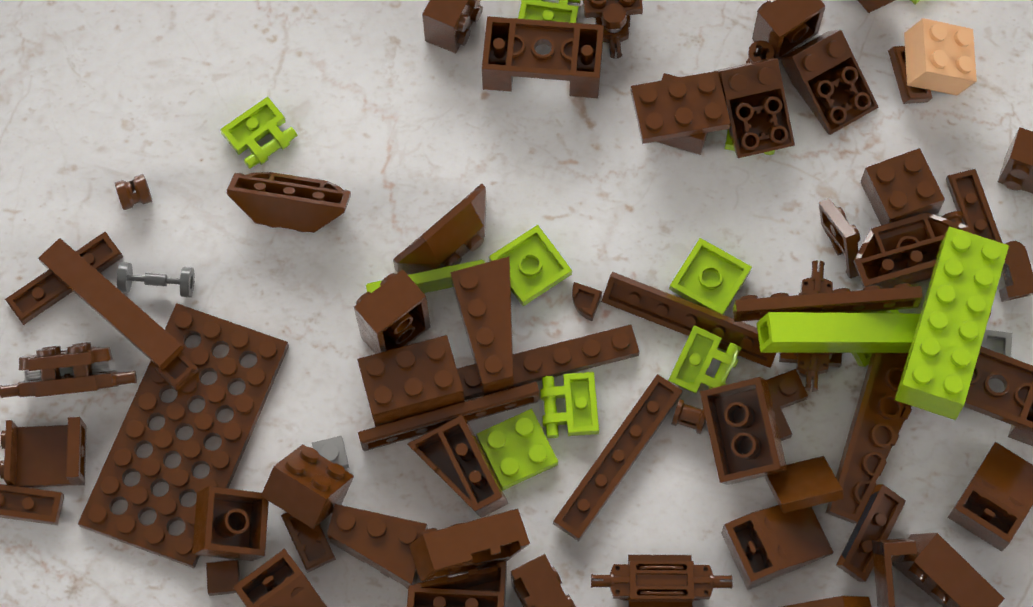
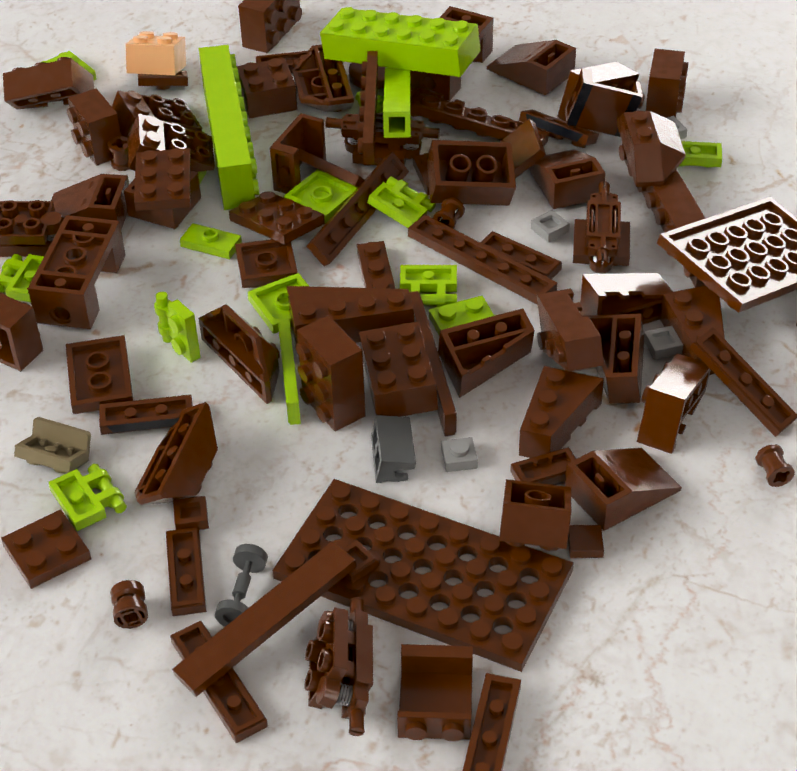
camera: 85 degrees left, 25 degrees down
reddish brown brick [261,444,354,529] -> none
reddish brown tile [572,282,602,321] -> none
reddish brown wing [819,198,861,279] -> none
none -> reddish brown plate [1,509,91,589]
none -> dark tan bracket [14,417,91,474]
none -> reddish brown slope [51,174,129,229]
none -> reddish brown plate [66,335,134,414]
none -> reddish brown plate [99,394,193,435]
none -> lime plate [154,292,201,363]
none -> reddish brown tile [166,527,207,616]
none -> reddish brown plate [173,496,209,530]
none -> lime plate [180,223,242,259]
none -> lime brick [198,45,260,210]
none -> reddish brown plate [229,191,325,245]
none -> reddish brown plate [235,239,298,289]
none -> reddish brown panel [270,113,326,194]
none -> reddish brown tile [299,148,364,188]
none -> dark grey hinge [371,415,416,483]
none -> reddish brown tile [480,231,562,280]
none -> light grey plate [531,210,570,242]

